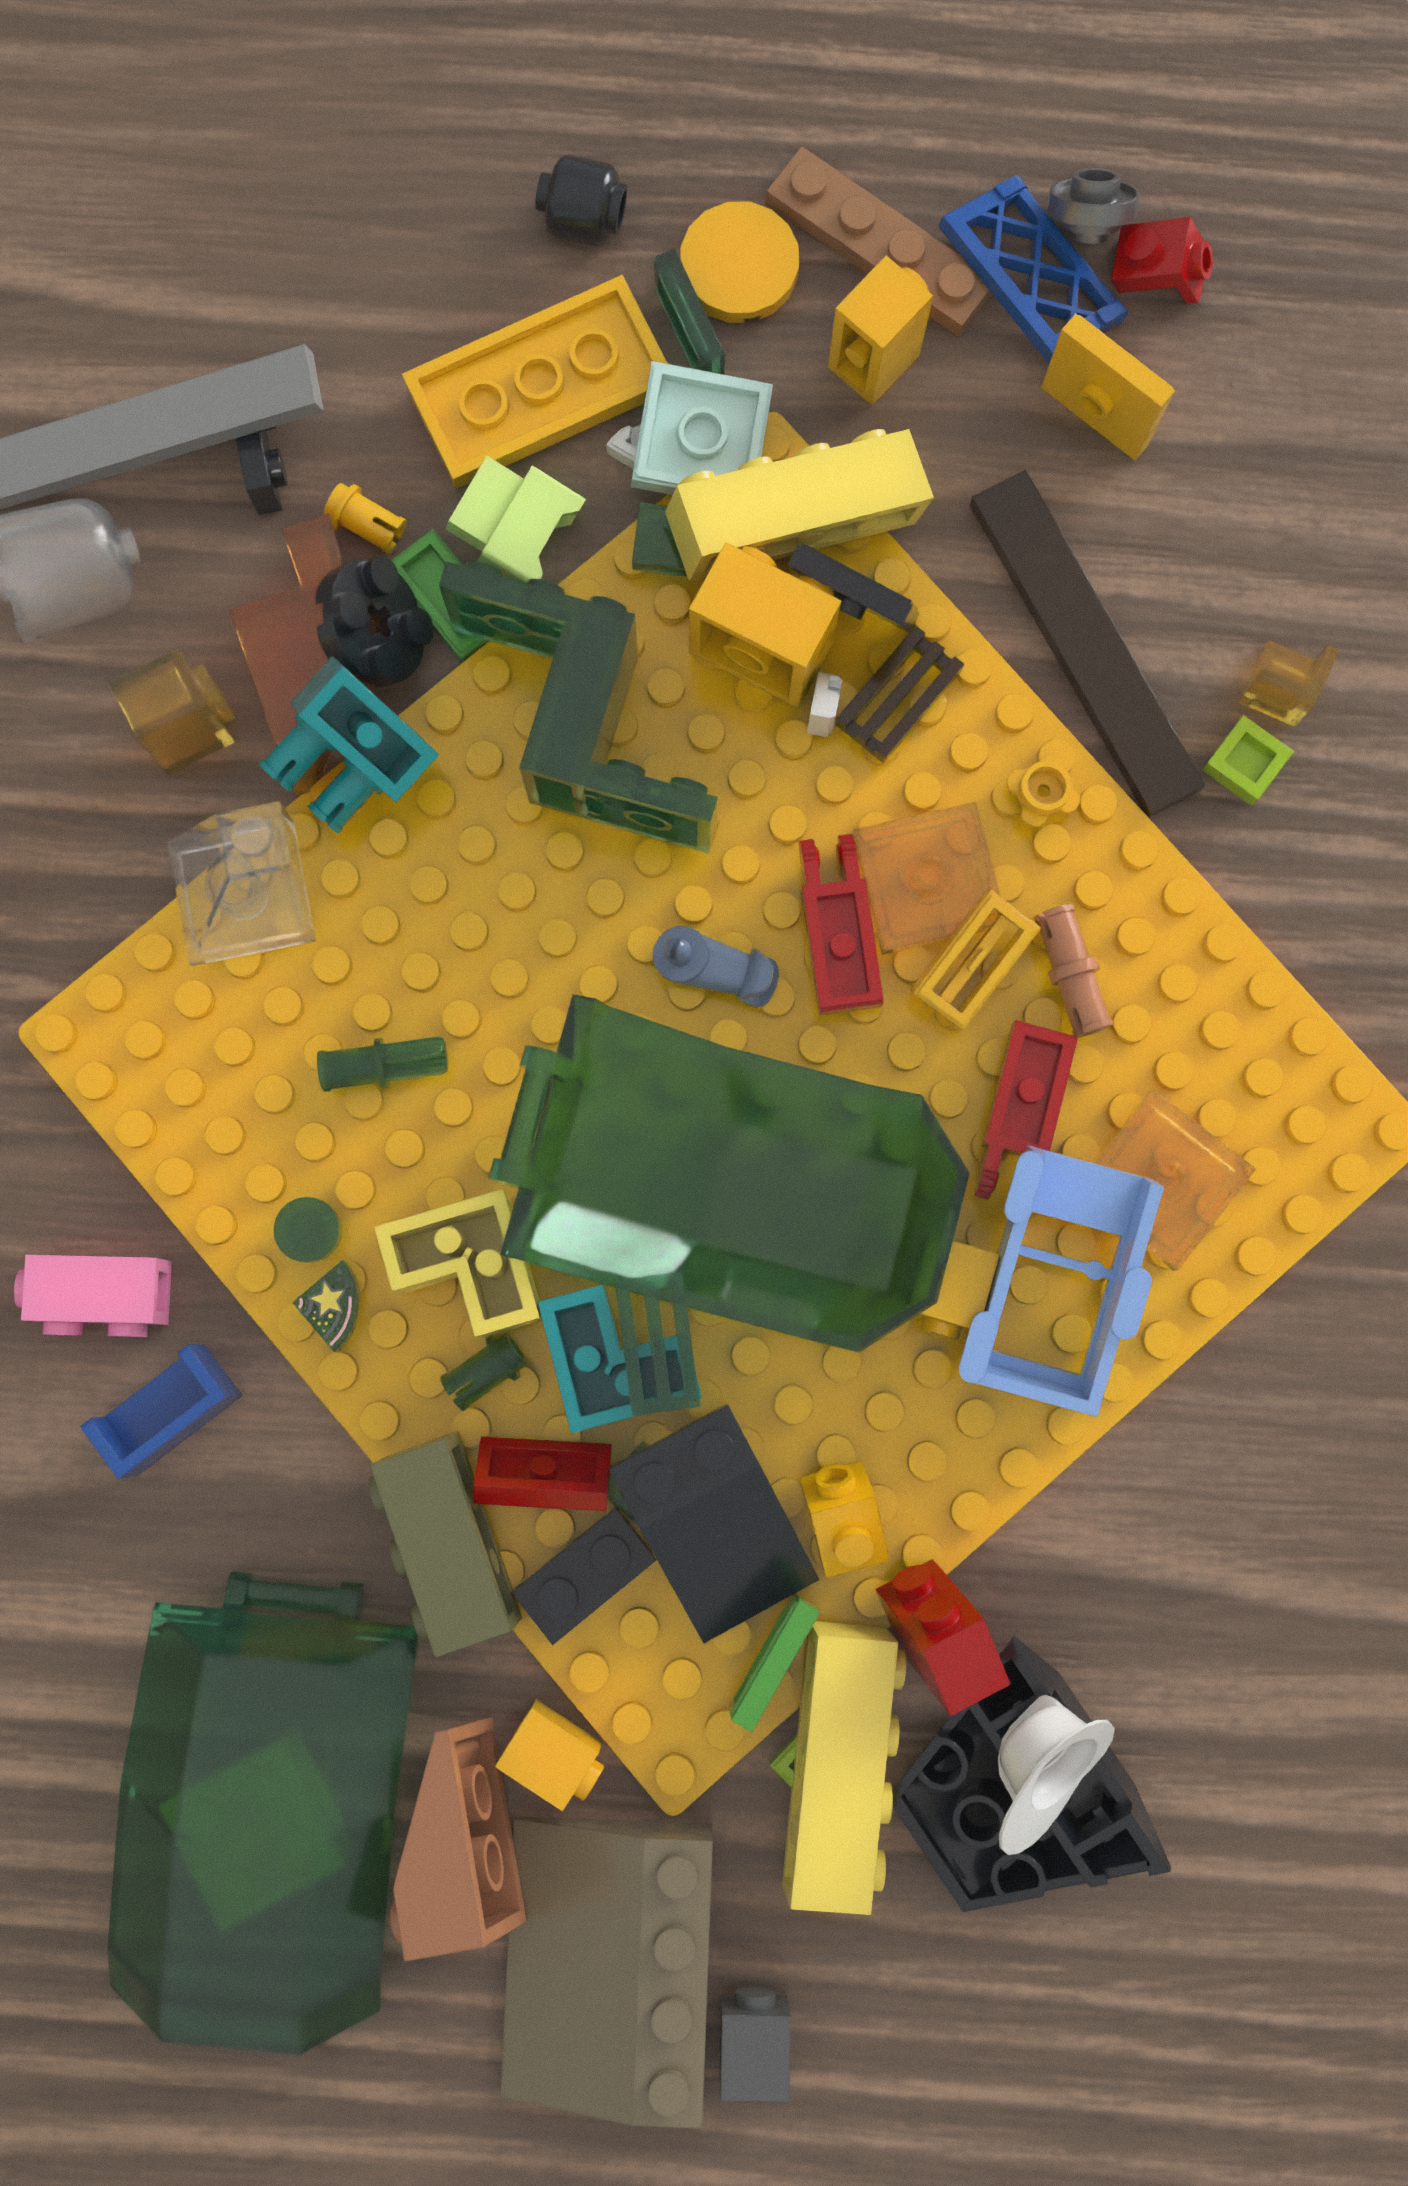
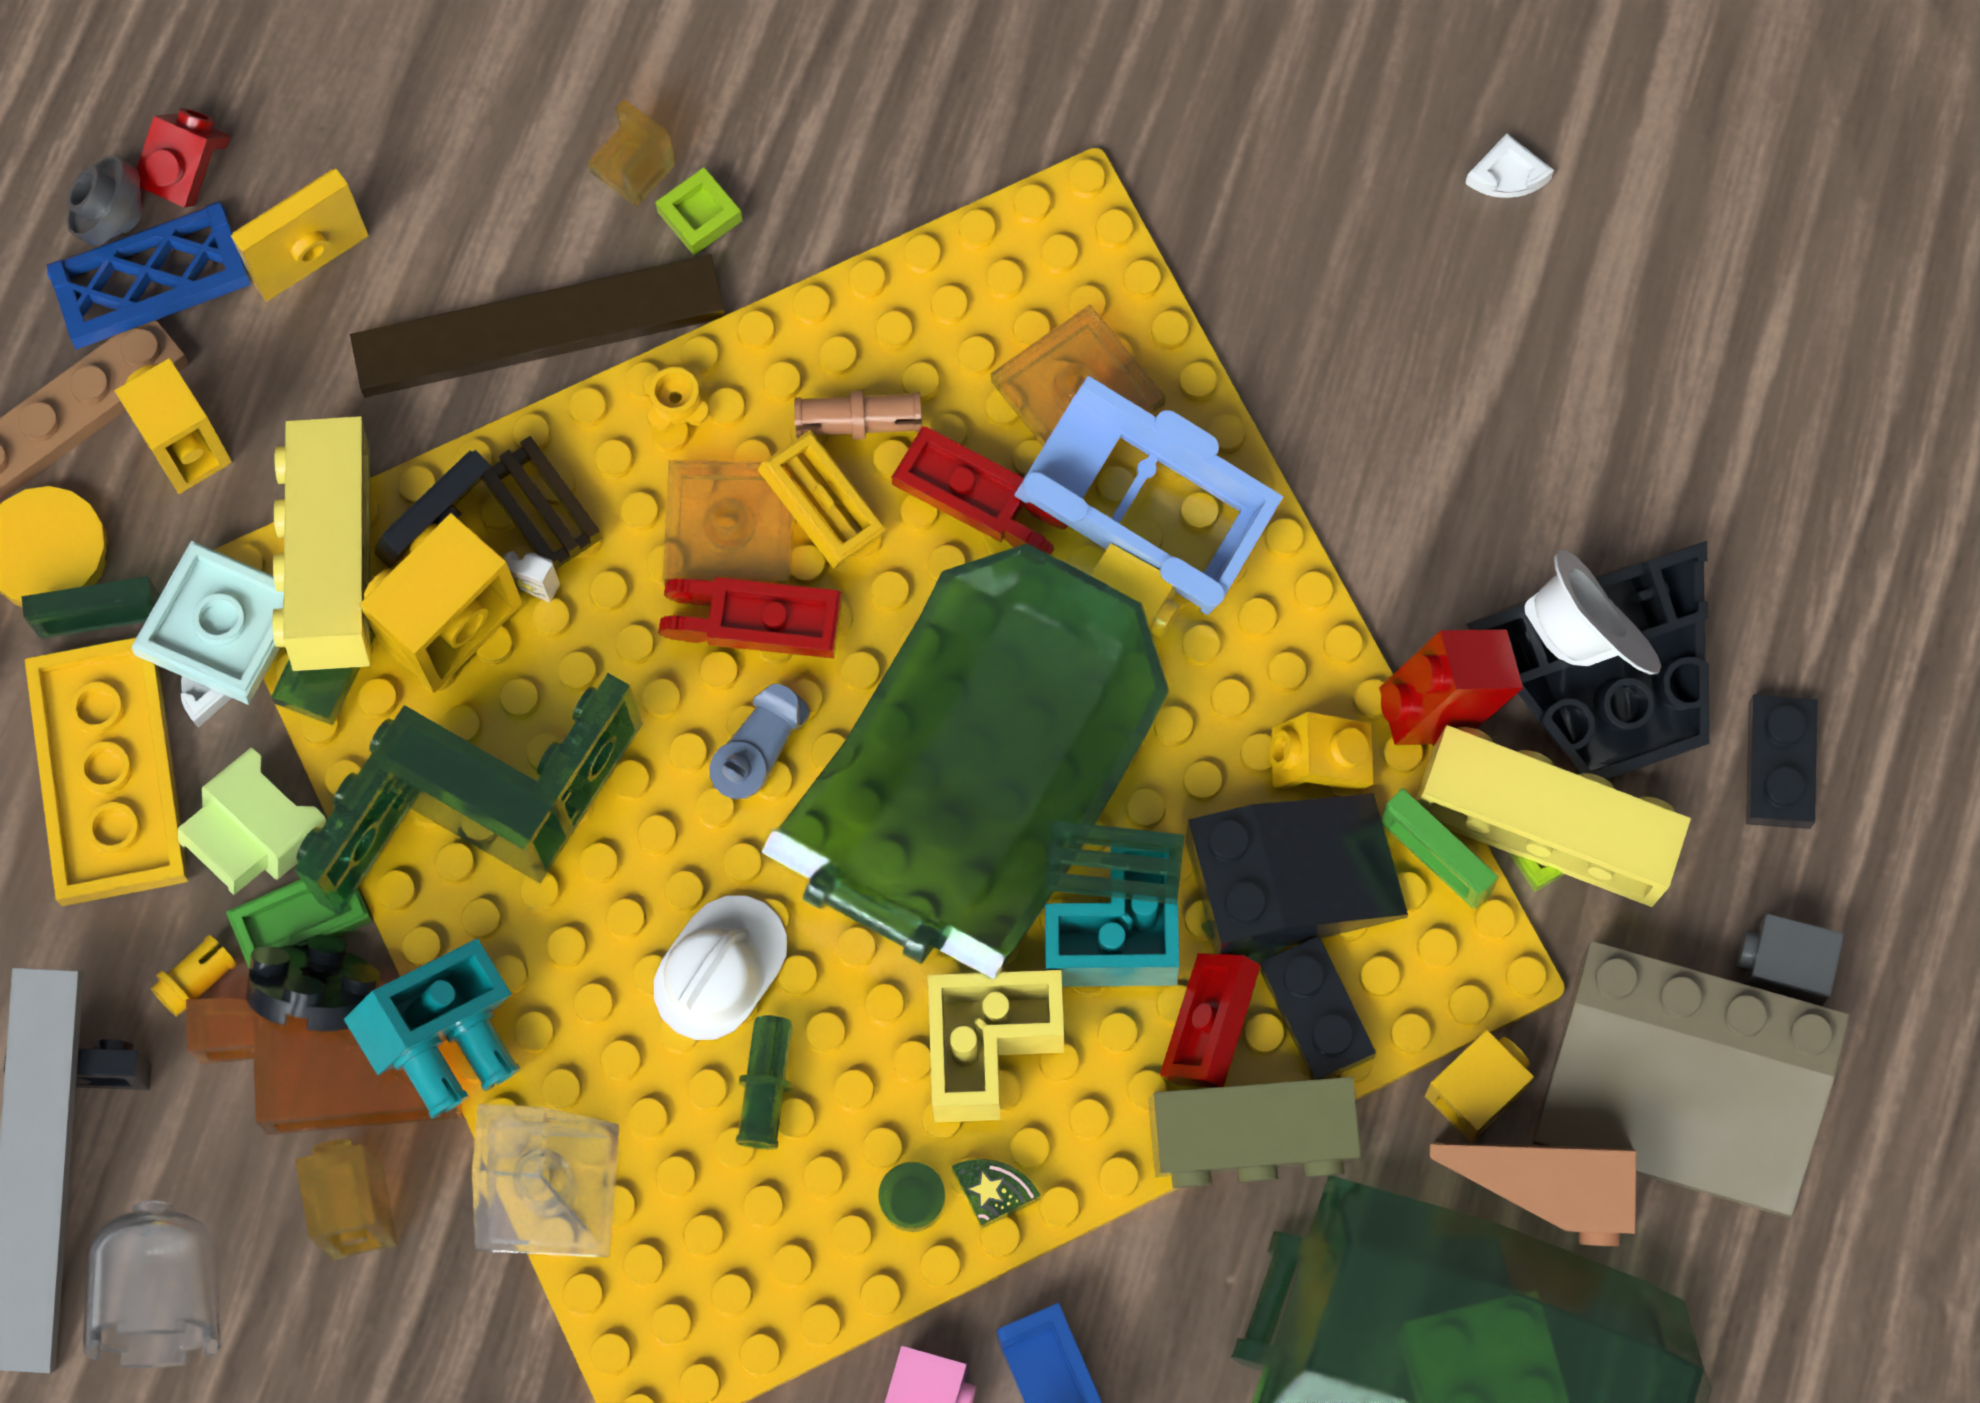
camera: 70 degrees left, 10 degrees down
clear green pin [440,1332,528,1411] -> none
none -> white piece [654,896,787,1040]
none -> black plate [1746,695,1817,829]

